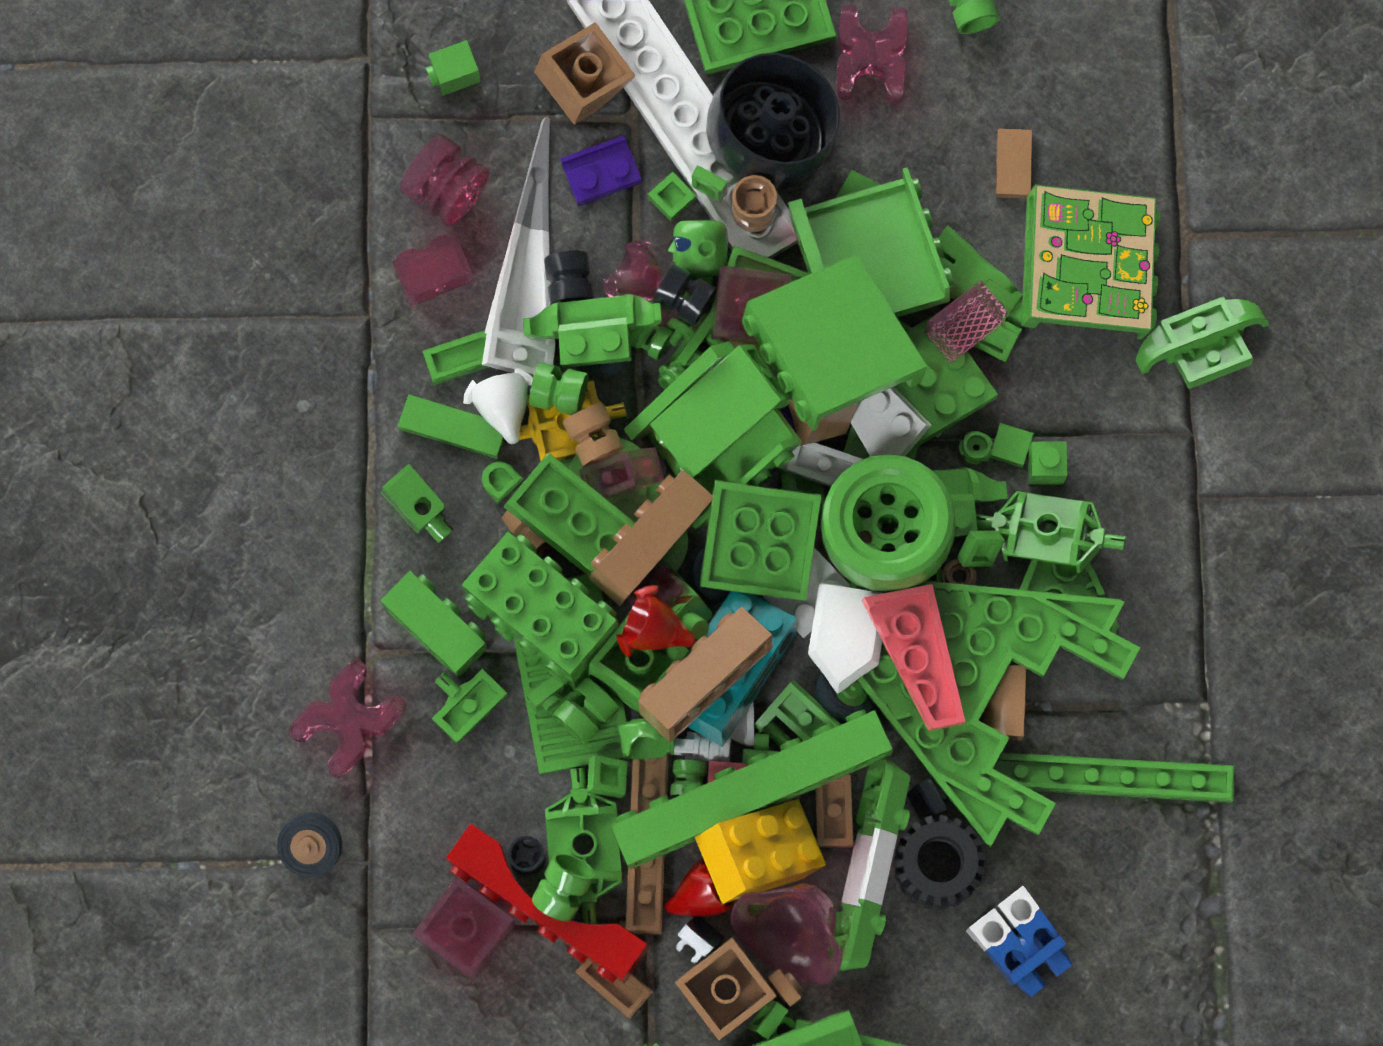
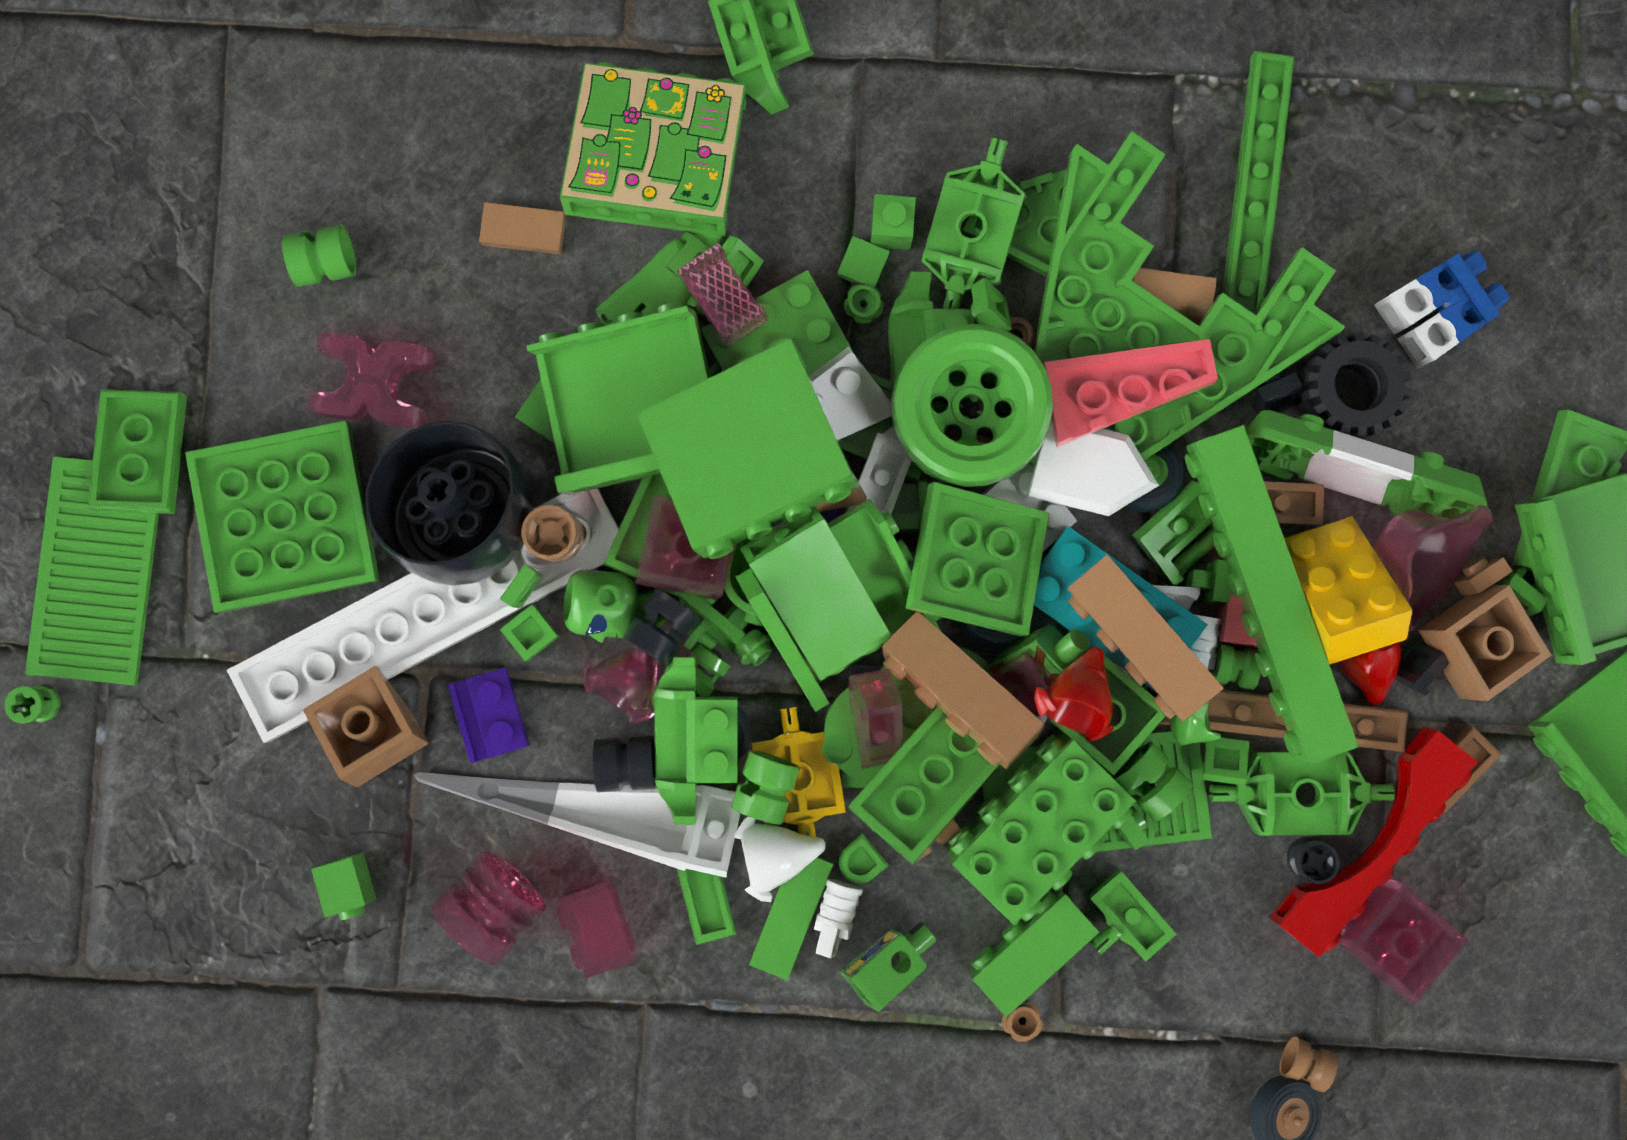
camera: 85 degrees left, 10 degrees up
clear pink piece [288,659,406,778] -> none
bright green wheel [532,853,595,921] -> none
medium nougat wheel [563,403,624,467] -> none
none -> white hinge [814,879,863,958]
none -> medium nougat plate [1002,1002,1043,1042]
none -> medium nougat wheel [1279,1037,1338,1093]

